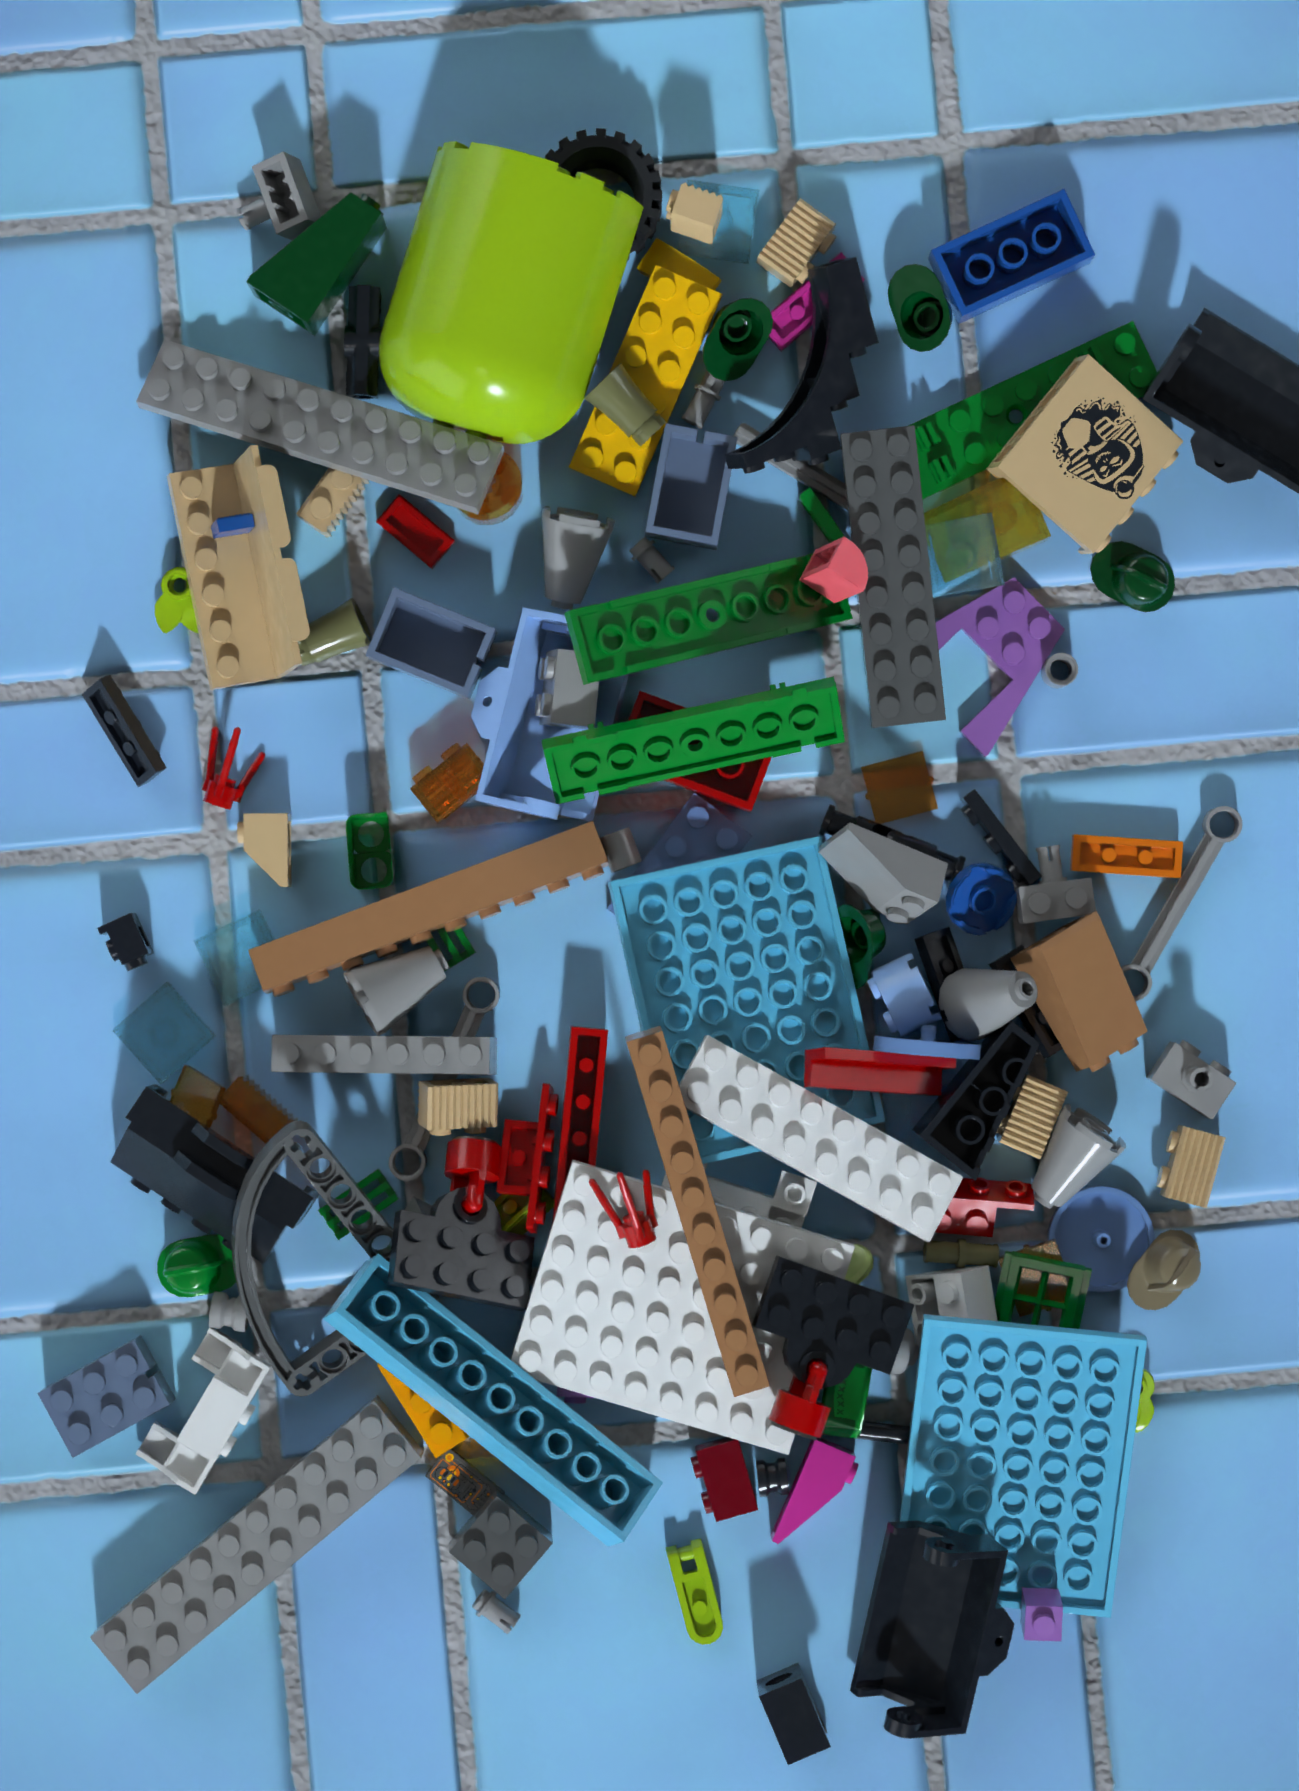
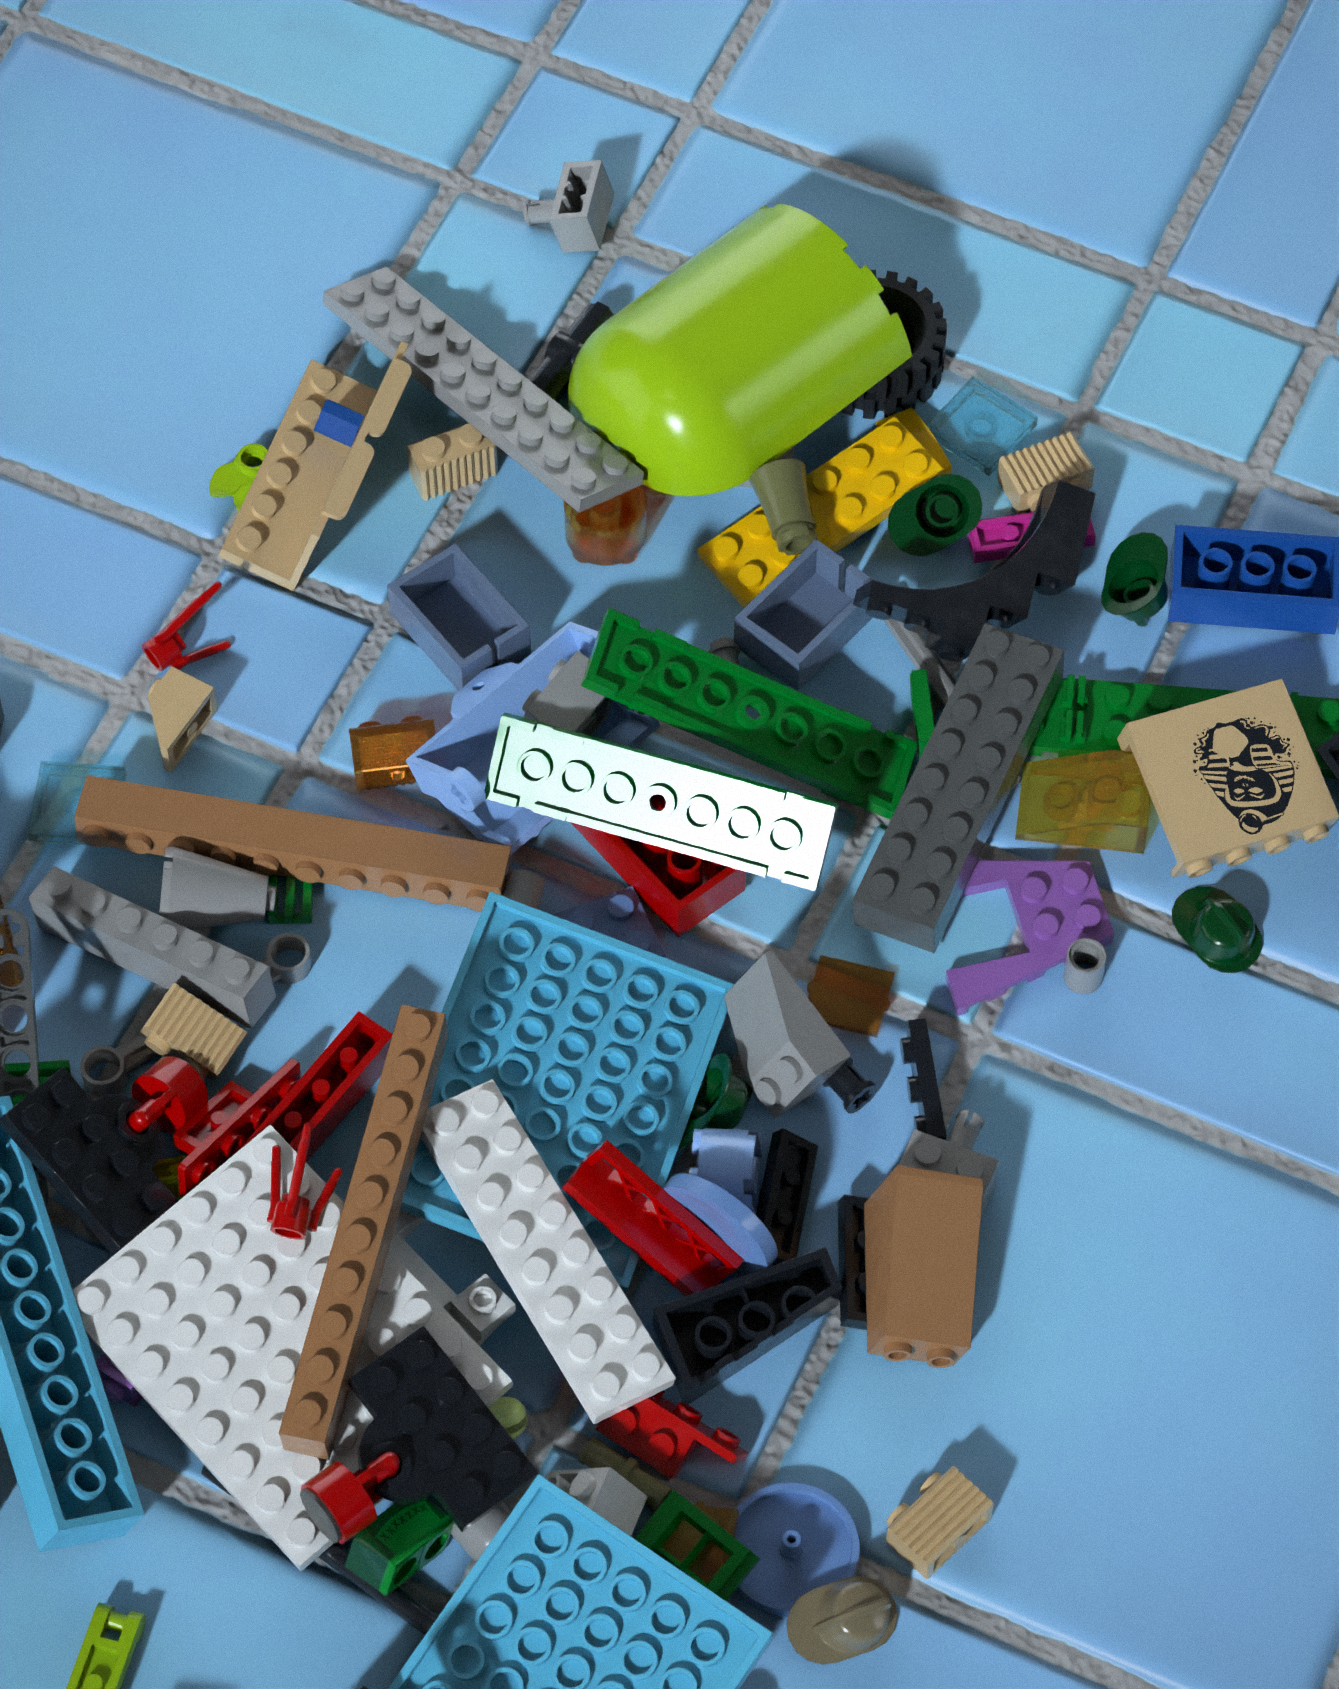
camera: 35 degrees right, 30 degrees down
black plate [82,675,167,787] -> none
dark green slope [246,192,387,336] -> none
olive plant [298,598,372,666] -> none
green piece [346,812,394,889] -> none
red tile [376,494,455,569] -> none
light grey cone [542,506,615,610] -> none
tan brick [666,182,723,245] -> none
light grey axle [682,371,725,429] -> none
dark red brick [690,1437,758,1522] -> none
black wheel [756,1458,789,1497] -> none
dark pink slope [771,1438,859,1544] -> none
coral brick [799,537,868,603] -> none
clear light blue tile [925,512,1005,598] -> none
light grey cone [938,968,1038,1041] -> none
blue tile [946,862,1017,936] -> none
tan brick [996,1074,1068,1159] -> none
light grey cone [1031,1104,1126,1209] -> none
orange plate [1070,834,1183,878] -> none
light grey piece [1121,806,1242,1001] -> none
light grey brick [1146,1040,1236,1120] -> none

